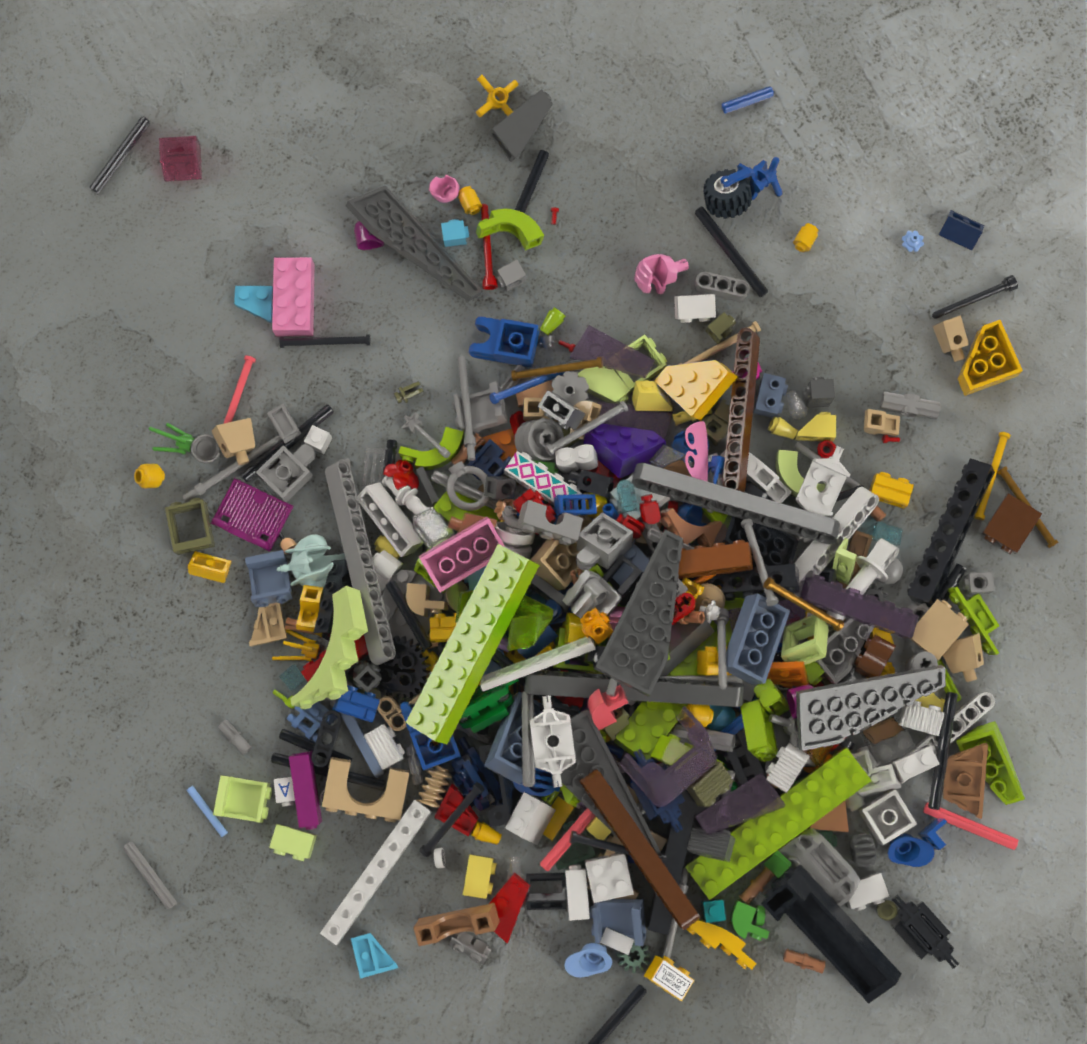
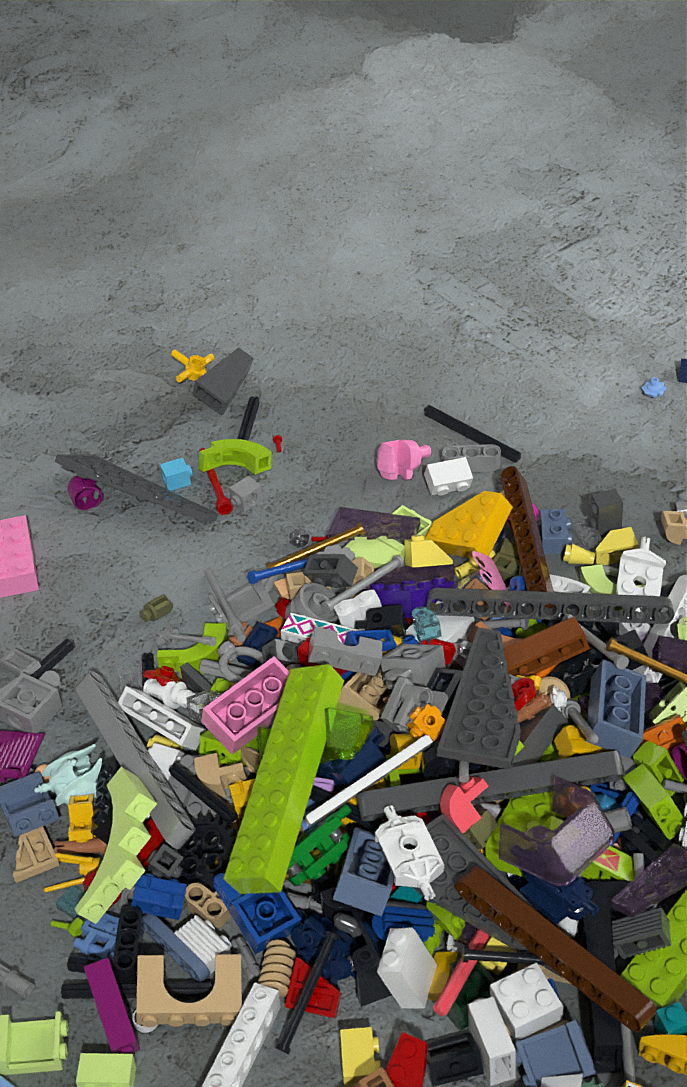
camera: 10 degrees left, 35 degrees down
white brick [274,777,295,807] -> none
black bar [279,334,371,348] -> none
white brick [304,425,332,455] -> none
bright pink hair [429,175,459,203] -> none
white tile [434,848,445,868] -> none
yellow brick [458,186,482,215] -> none
blue brick [468,317,540,368] -> none
yellow cone [471,821,502,845] -> none
light grey axle [522,692,535,787] -> none
lime cone [540,307,565,336] -> none
red arm [639,494,661,524] -> none
olive brick [685,761,734,807] -> none
piece [703,157,783,219] -> none
olive brick [706,312,736,344] -> none
axle [721,86,774,113] -> none
yellow brick [793,223,819,252] -> none

